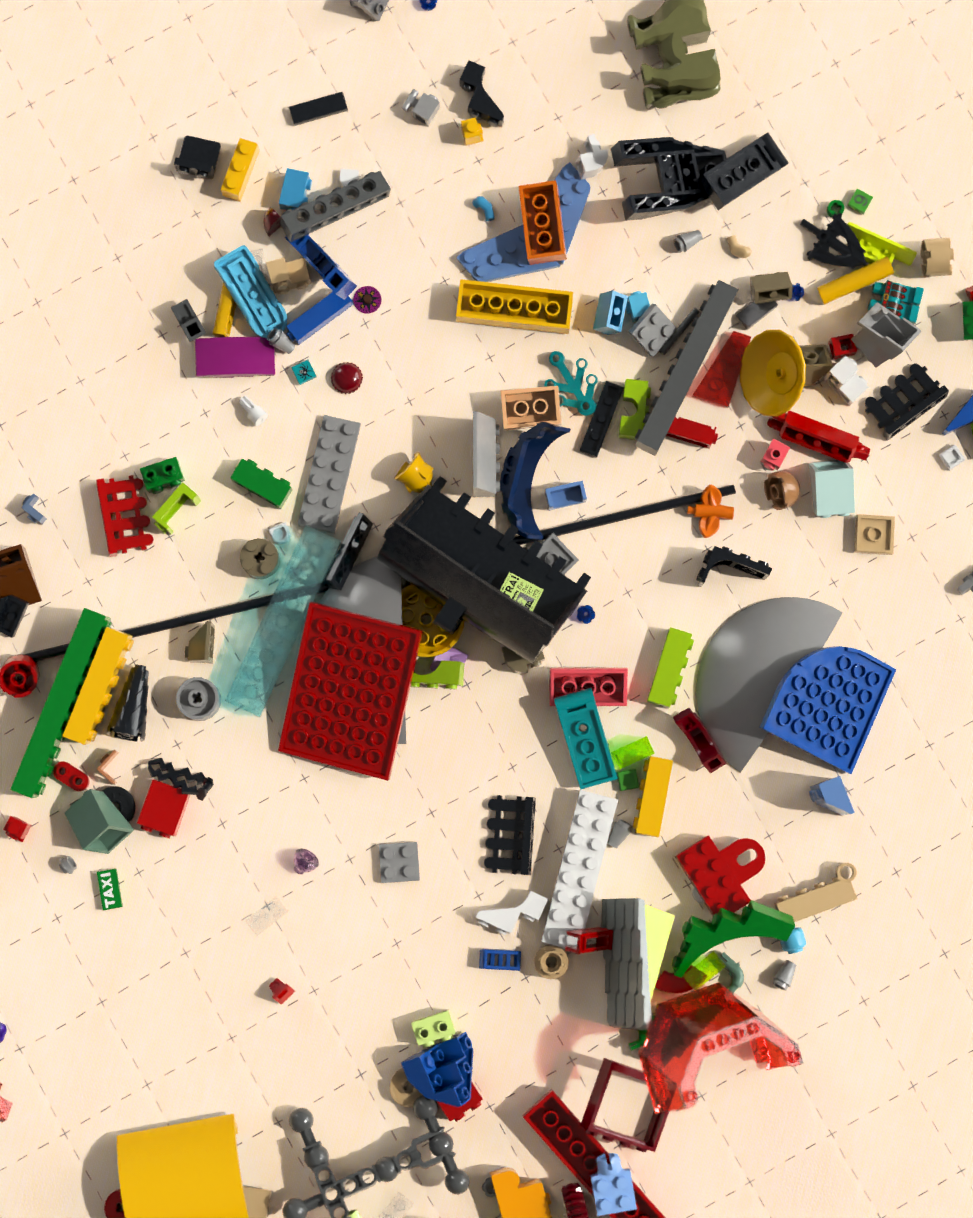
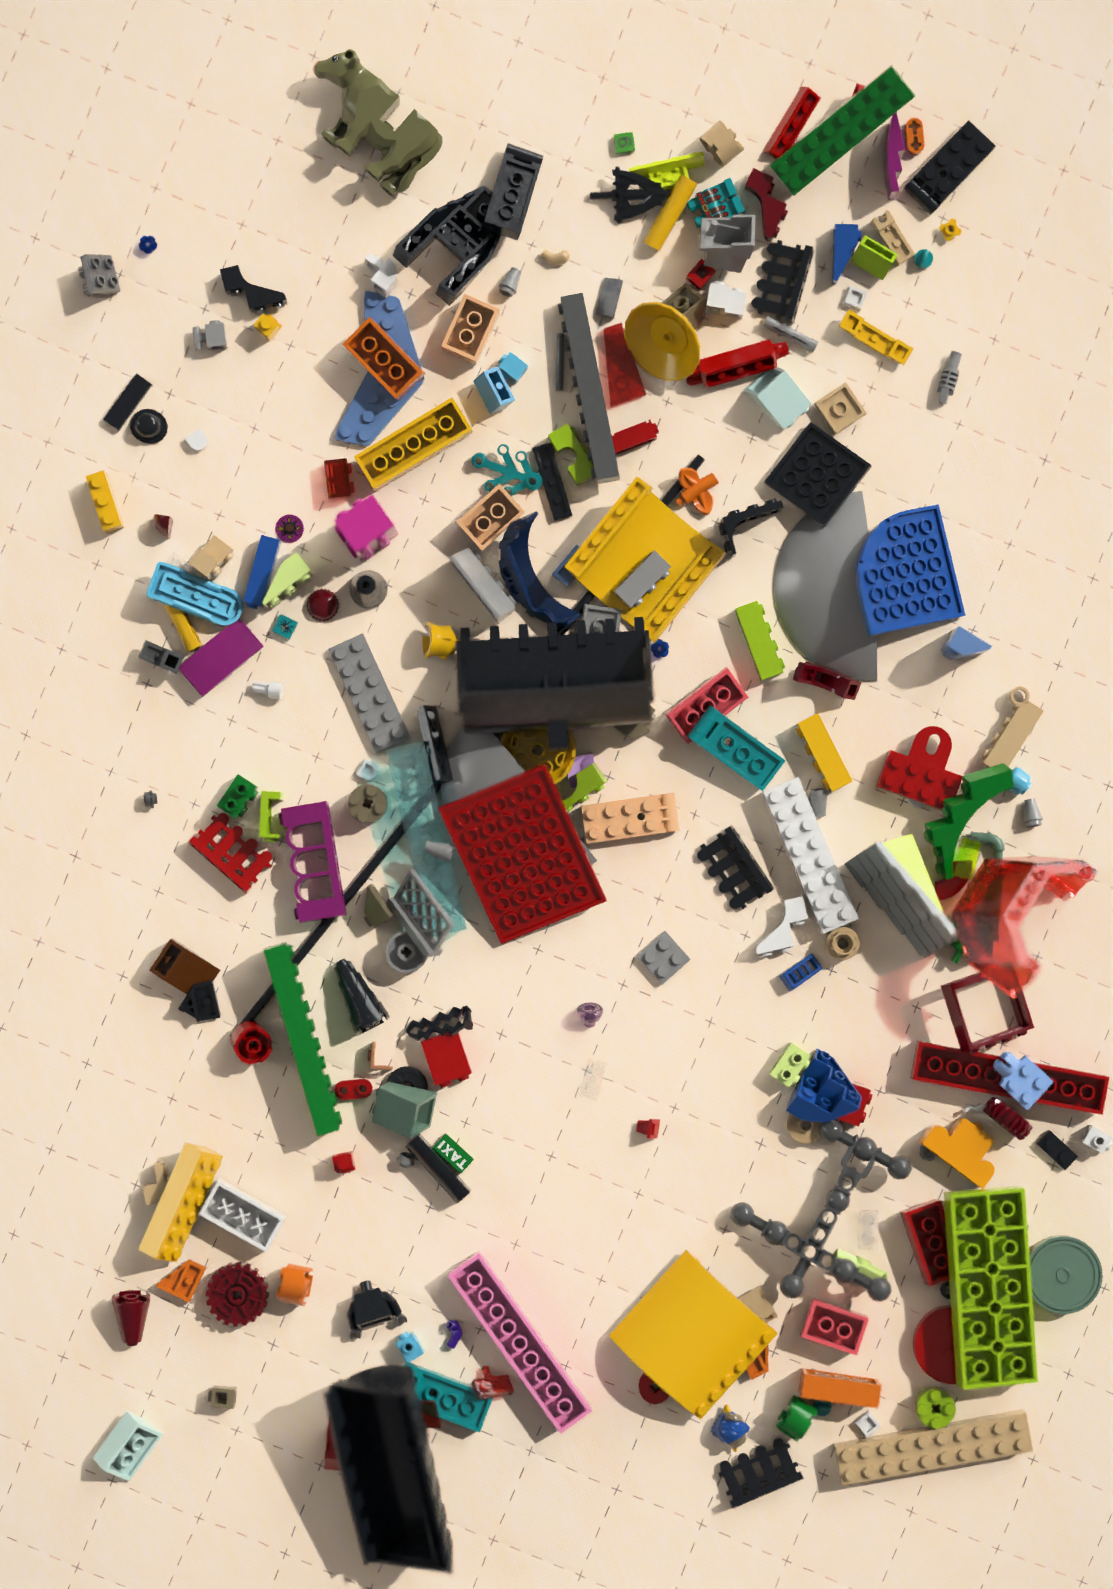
camera: 35 degrees left, 5 degrees up
sand blue bracket [21,493,47,525] -> none
yellow brick [63,627,134,745] -> none
black bracket [174,135,221,179] -> none
green brick [230,459,293,509] -> none
light grey cone [267,328,295,354] -> none
dark azure brick [279,168,312,210] -> none
dark grey brick [280,171,391,243] -> none
blue arch [284,235,357,300] -> none
dark azure arm [472,196,495,221] -> none
yellowish green tile [500,572,544,612] -> none
red window [565,927,613,954] -> none
clear neon green brick [611,736,655,771] -> none
bright green tile [617,769,639,791] -> none
light grey plate [628,303,677,357] -> none
dark tan brick [750,271,792,304] -> none
coral brick [761,438,790,471] -> none
medium nougat cylinder [764,471,800,510] -> none
clear blue plate [791,283,804,301] -> none
green bush [827,200,845,218] -> none
none -> black hat [130,408,168,444]
none -> dark grey plate [144,790,158,809]
none -> yellowish green slope [262,552,313,608]
none -> magenta fence [279,801,347,923]
none -> clear red brick [324,458,355,501]
none -> dark pink brick [334,494,398,561]
none -> cone [349,570,388,608]
none -> light grey fence [386,869,454,958]
none -> black brick [405,1134,471,1204]
none -> light grey cone [424,841,454,862]
none -> light nougat brick [441,294,500,365]
none -> bright pink brick [448,1250,592,1434]
none -> yellow panel [564,476,726,643]
none -> light nougat hinge [581,793,680,844]
none -> light grey brick [613,550,671,608]
none -> dark red arch [744,168,788,242]
none -> light grey pin [762,316,819,352]
none -> black plate [764,422,872,527]
none -> yellow slope [839,309,914,365]
none -> white piece [963,1104,985,1113]

